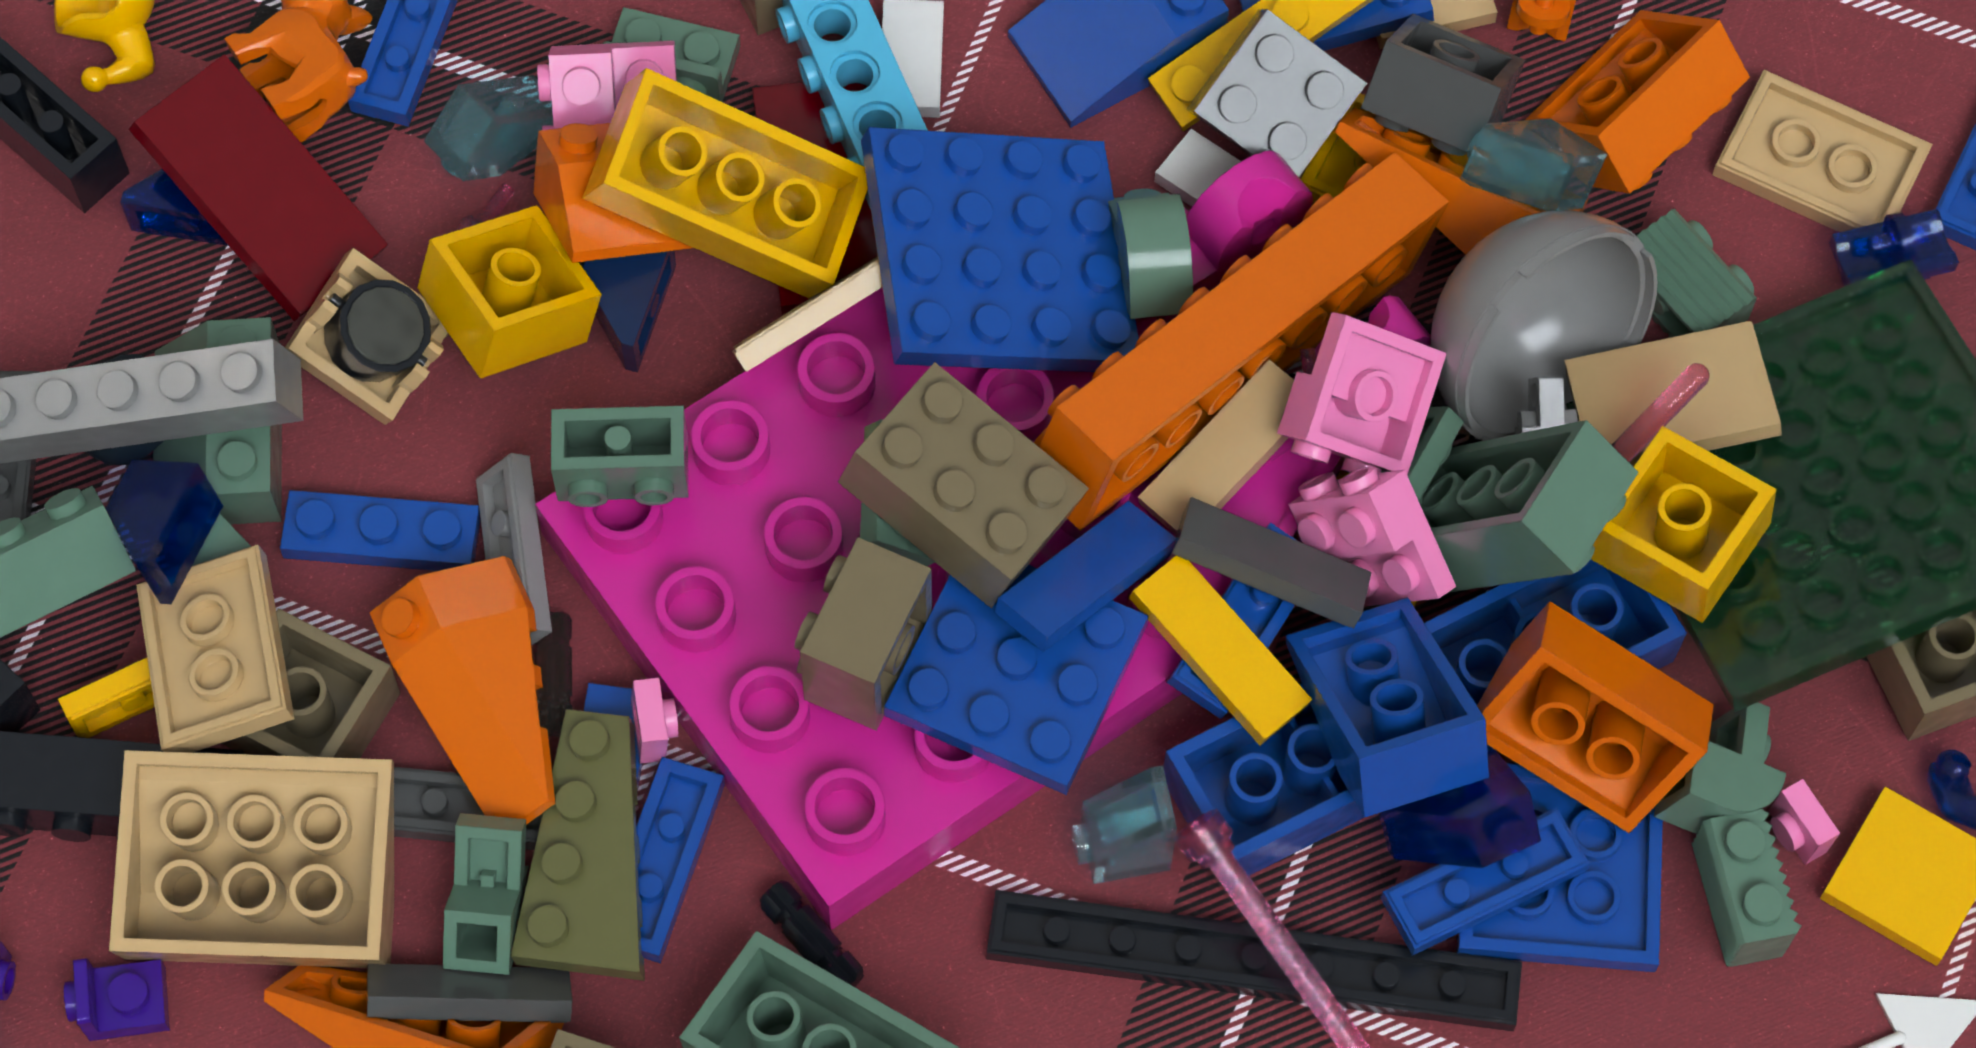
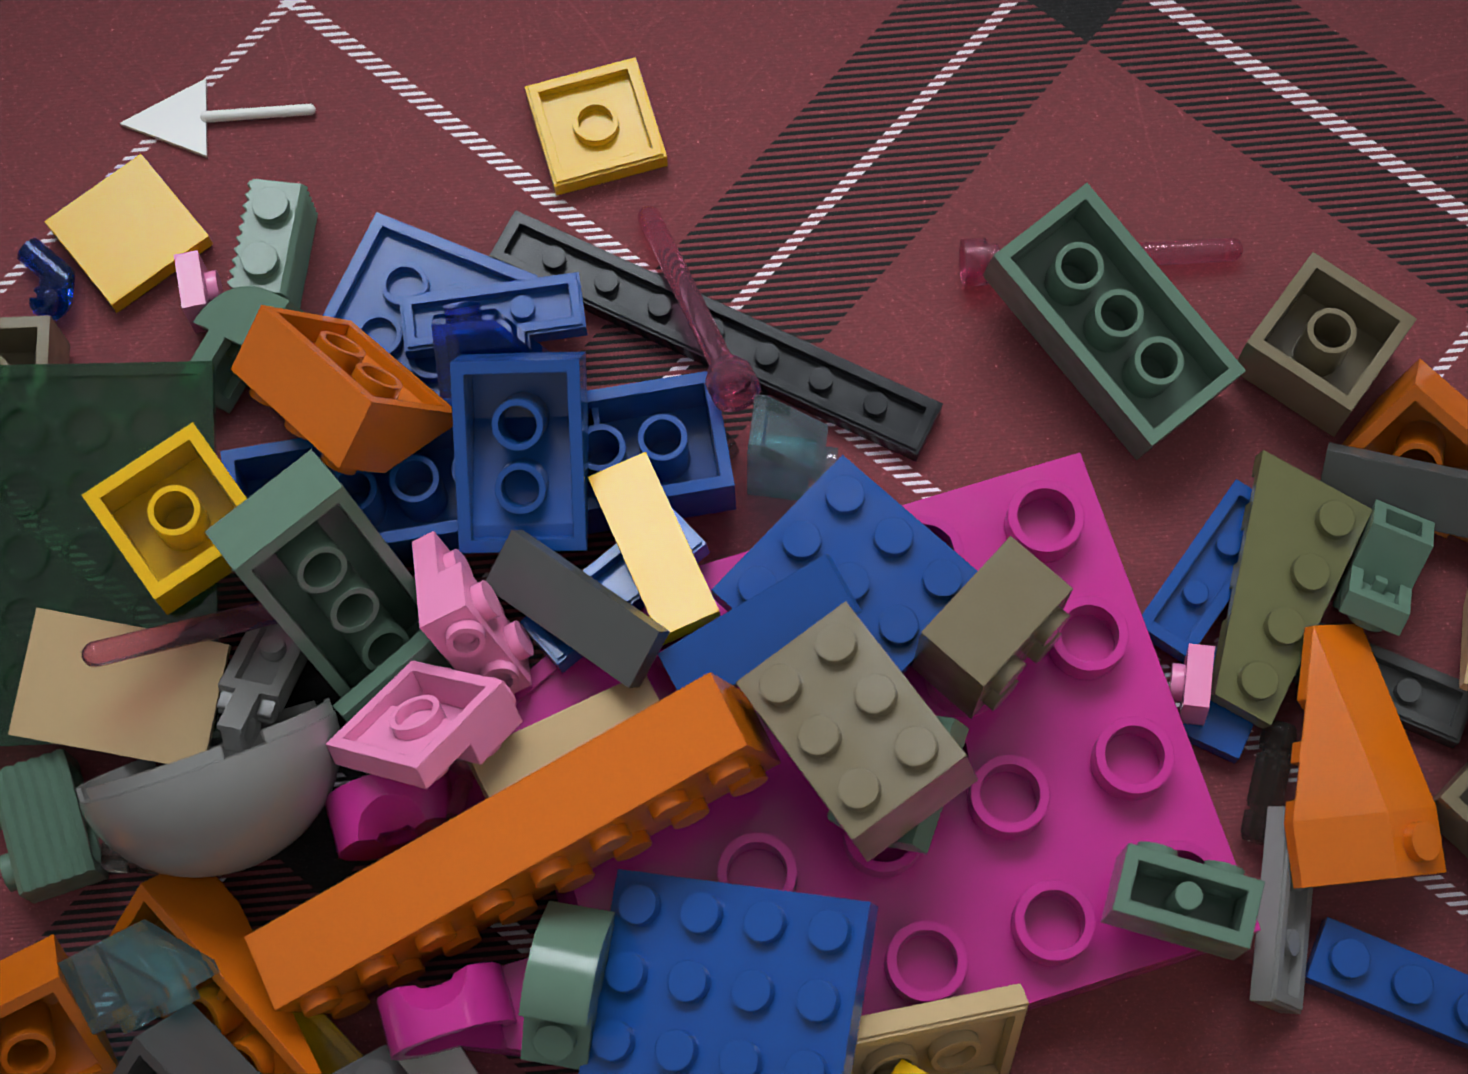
camera: 160 degrees left, 5 degrees up
black axle [760,880,864,987] -> none

